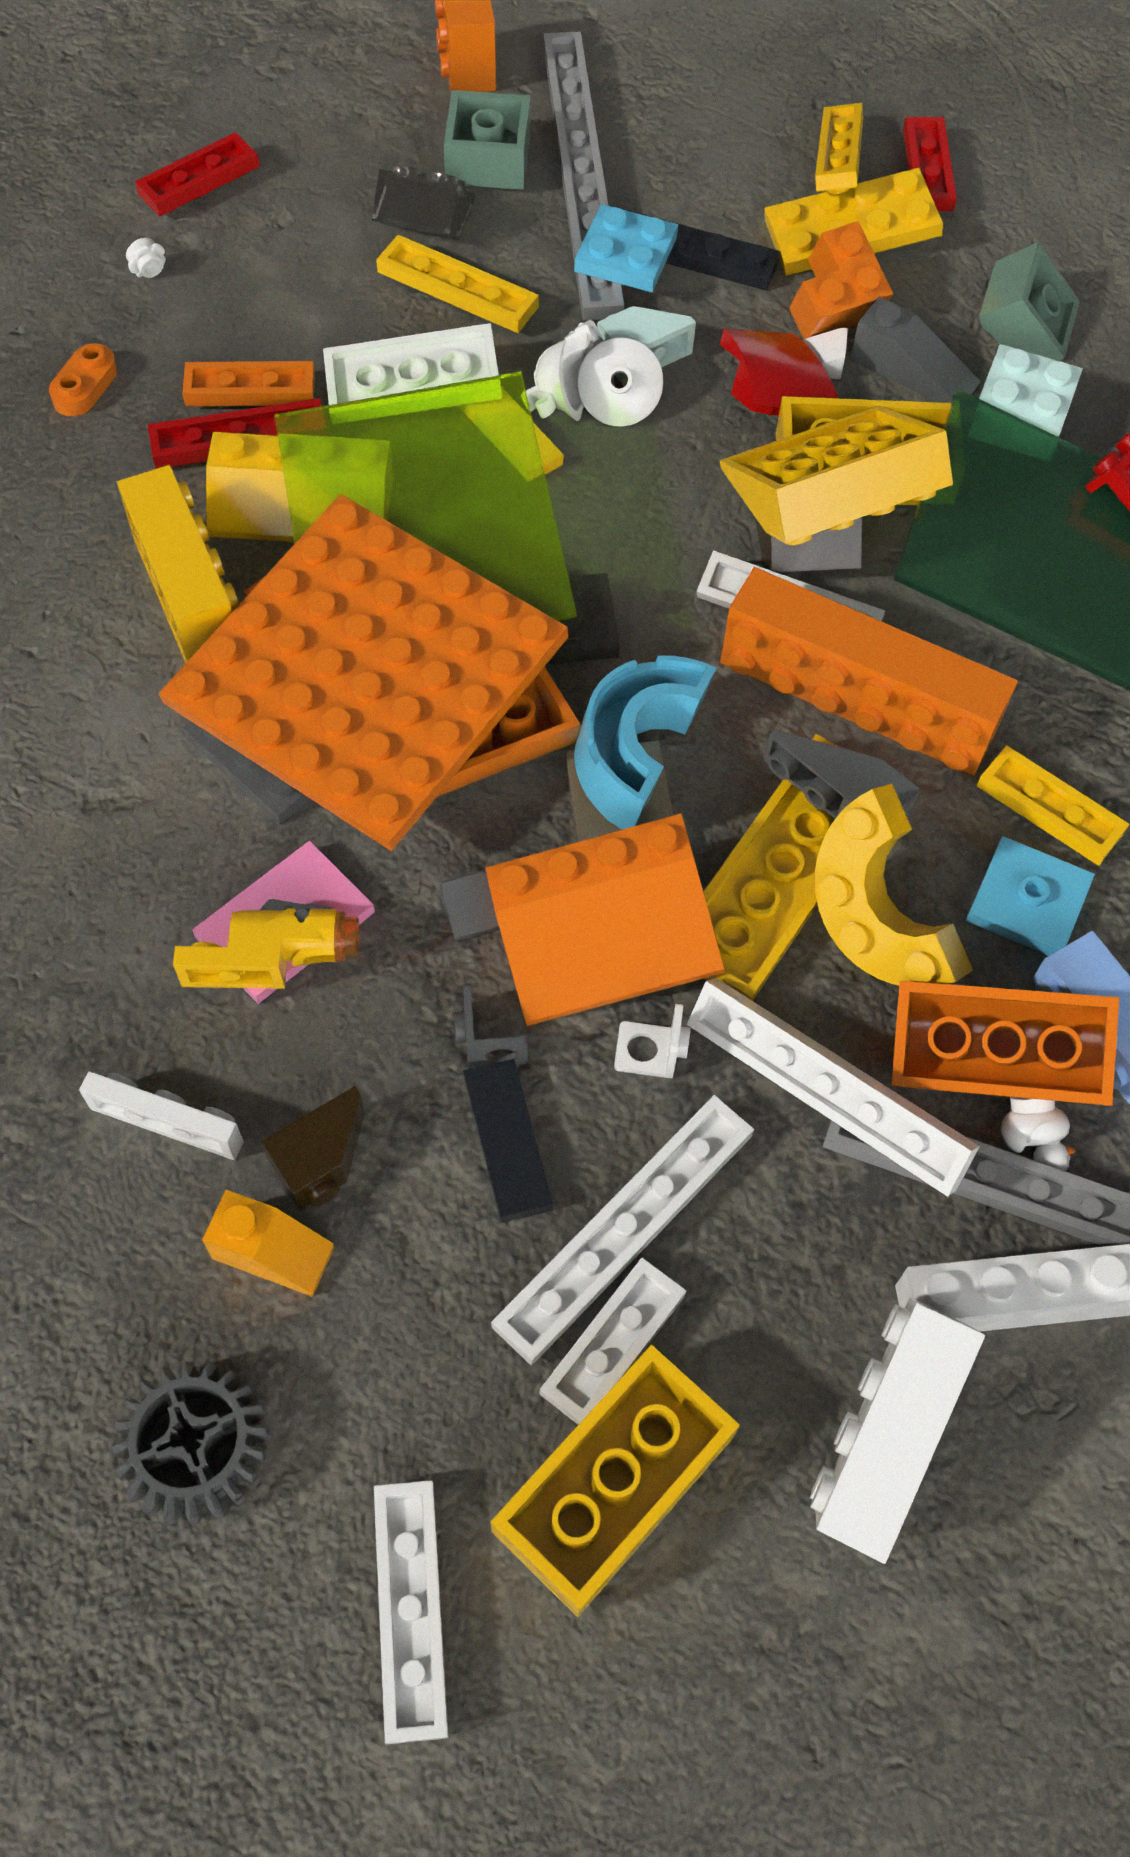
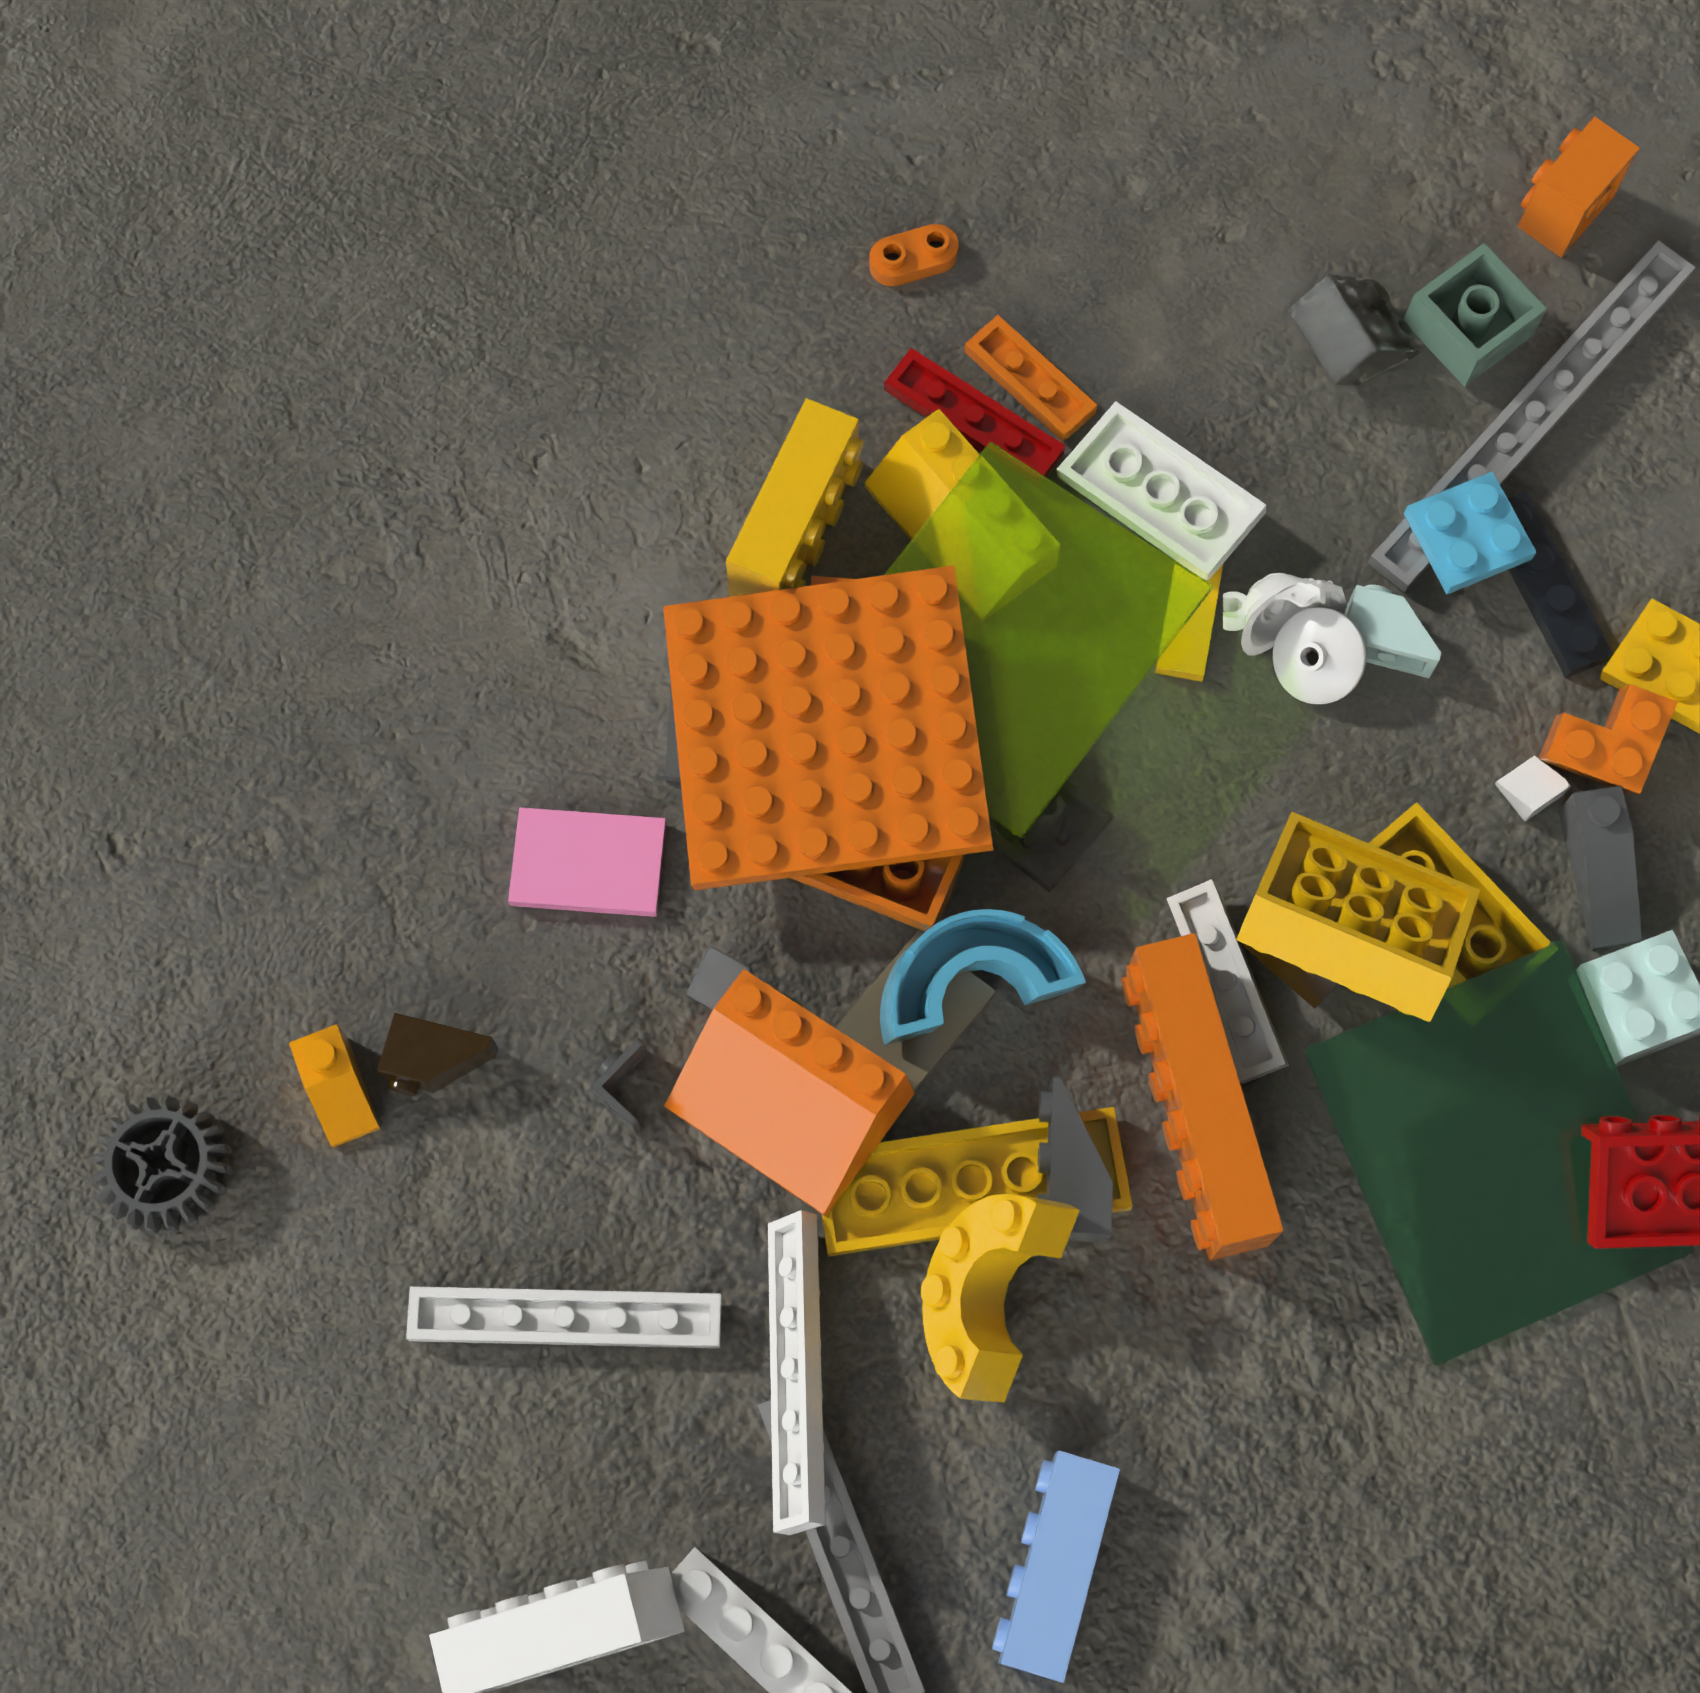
camera: 50 degrees right, 10 degrees up
white plate [79,1071,244,1160] -> none
white plate [126,238,166,278] -> none
red plate [135,132,260,217] -> none
yellow plate [173,899,360,989] -> none
white plate [374,1480,448,1744] -> none
yellow plate [376,234,539,333] -> none
black tile [463,1059,553,1223] -> none
yellow brick [490,1344,740,1617] -> none
white plate [539,1258,686,1425] -> none
white bracket [614,1004,690,1079] -> none
red slope [720,328,839,416] -> none
orange brick [891,981,1120,1106] -> none
medium azure plate [965,836,1095,956] -> none
yellow plate [977,745,1130,866] -> none
white animal [1001,1097,1076,1172] -> none

